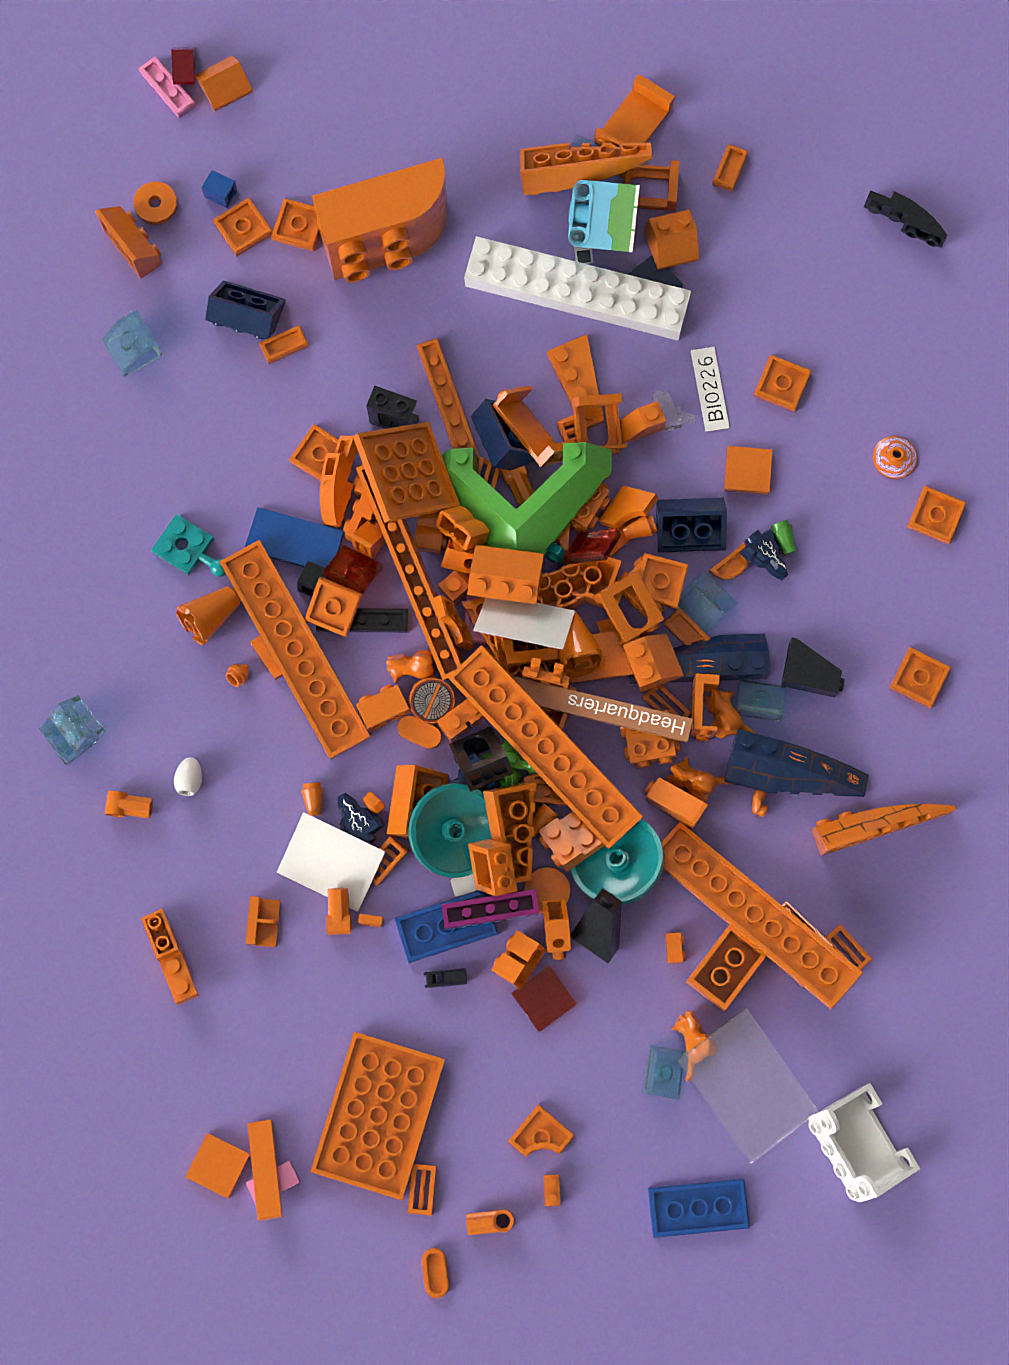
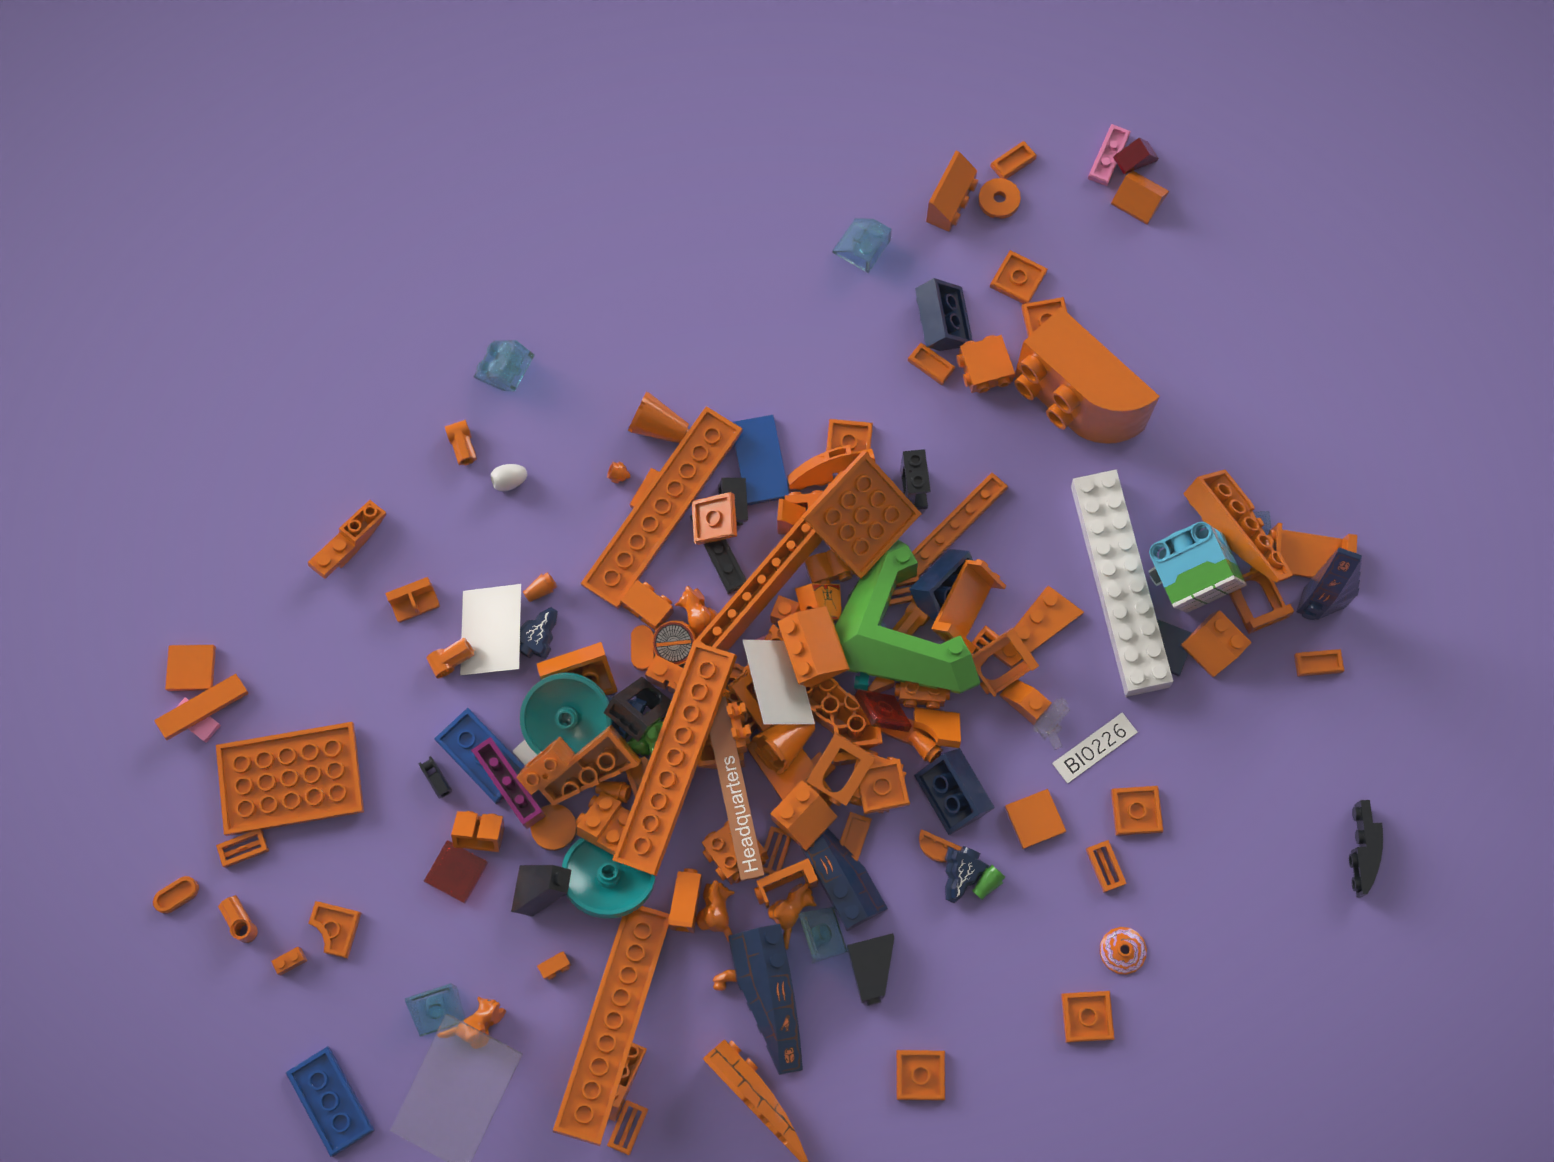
camera: 65 degrees right, 5 degrees down
teal plate [150,514,226,577] -> none
blue panel [202,170,238,208] -> none
clear red tile [323,545,384,595] -> none
orange tile [358,914,384,928] -> none
orange tile [363,792,385,814] -> none
orange slope [372,835,410,886] -> none
orange tile [434,595,474,650] -> none
orange brick [436,506,490,550] -> none
orange torso [542,899,571,960] -> none
clear light blue slope [678,572,738,634] -> none
orange brick [685,924,766,1011] -> none
none -> orange brick [956,335,1015,393]
none -> orange tile [990,141,1037,179]
none -> orange tile [1086,840,1127,893]
none -> dark blue wedge [1296,547,1362,620]

